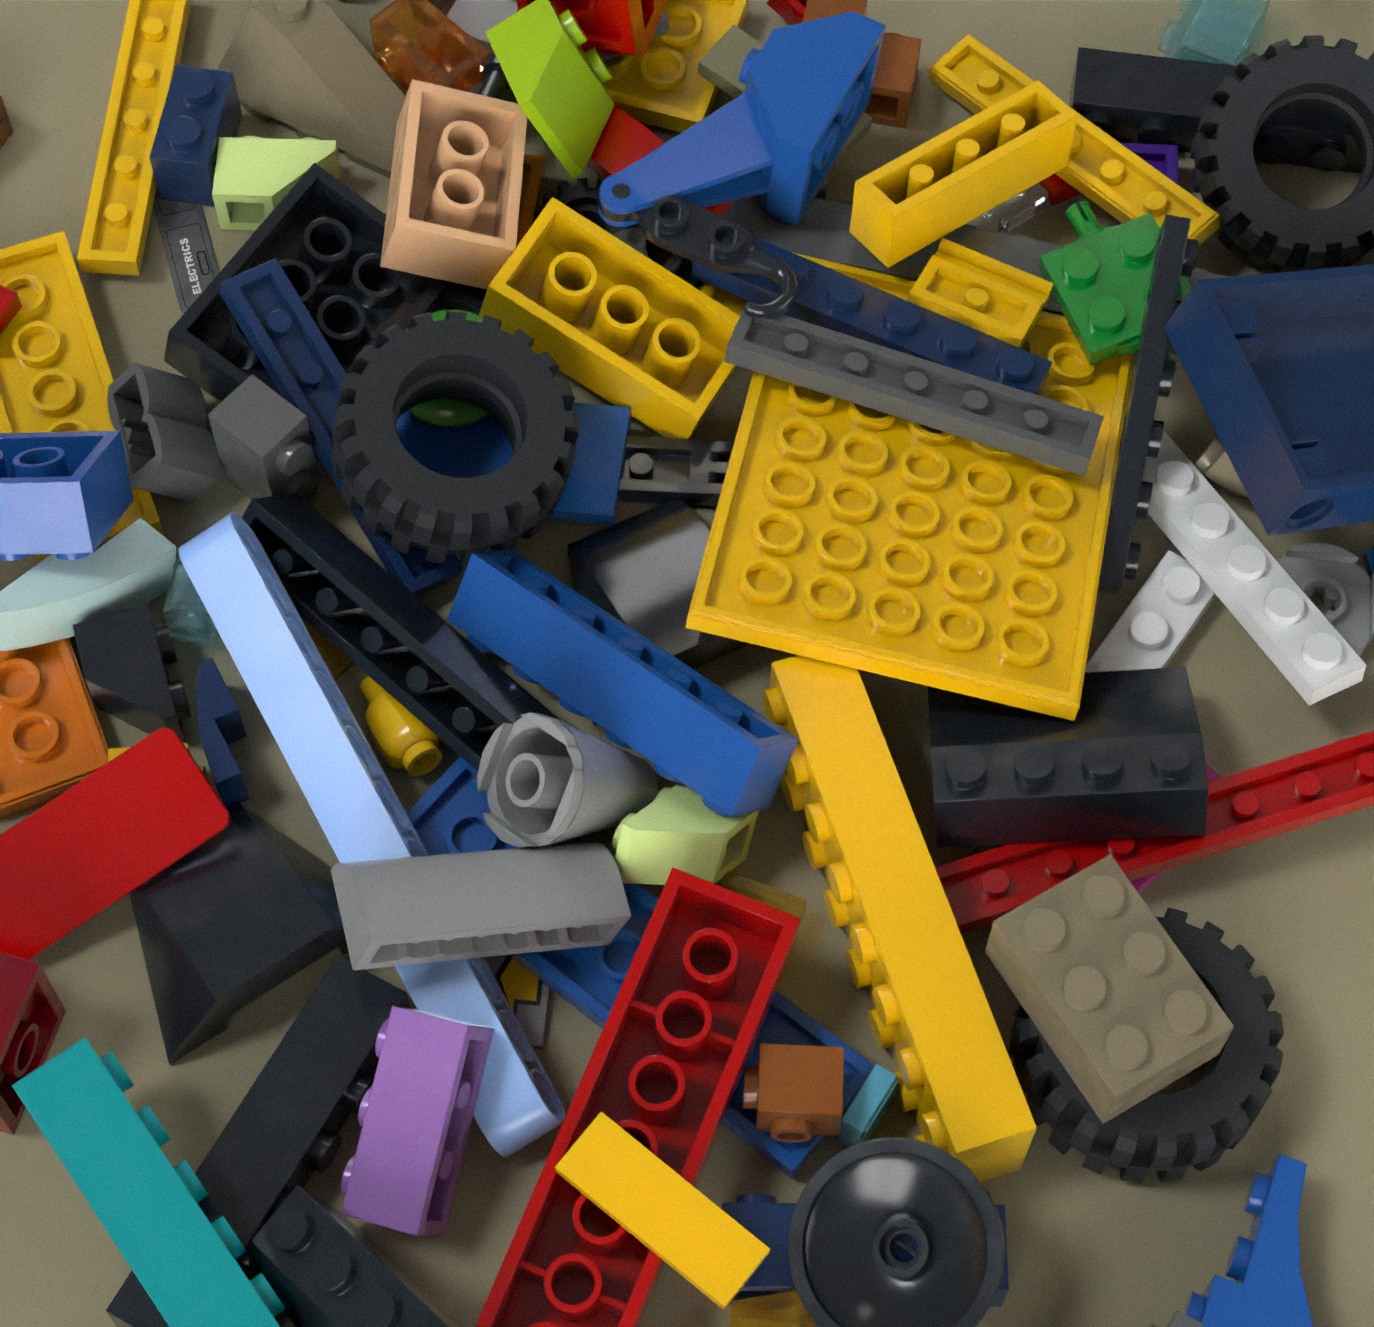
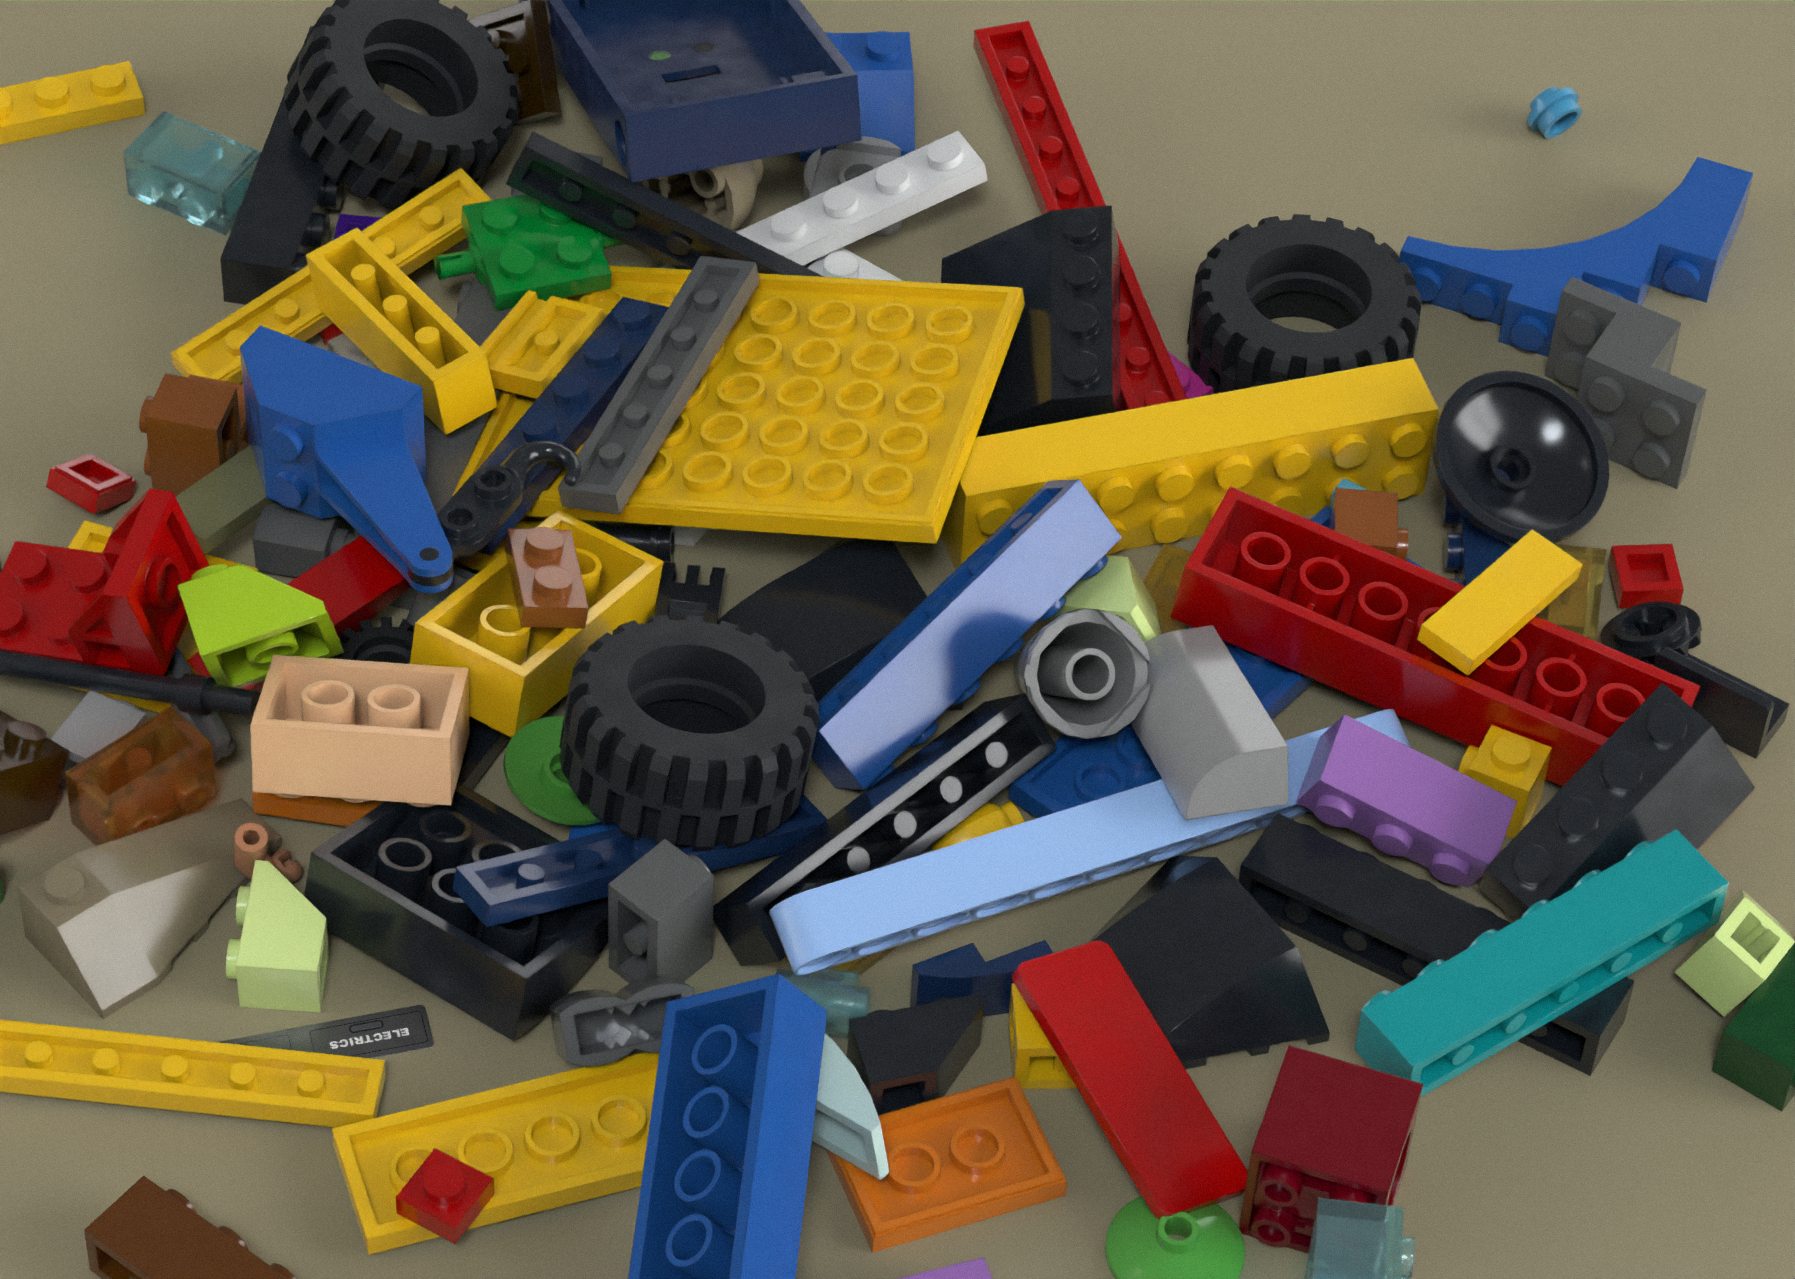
camera: 90 degrees left, 15 degrees down
dark blue brick [149,64,242,207] -> none
dark tan brick [985,854,1234,1124] -> none
none -> nougat arm [233,823,302,883]
none -> dark orange plate [505,527,589,629]
none -> yellow brick [1458,725,1552,839]

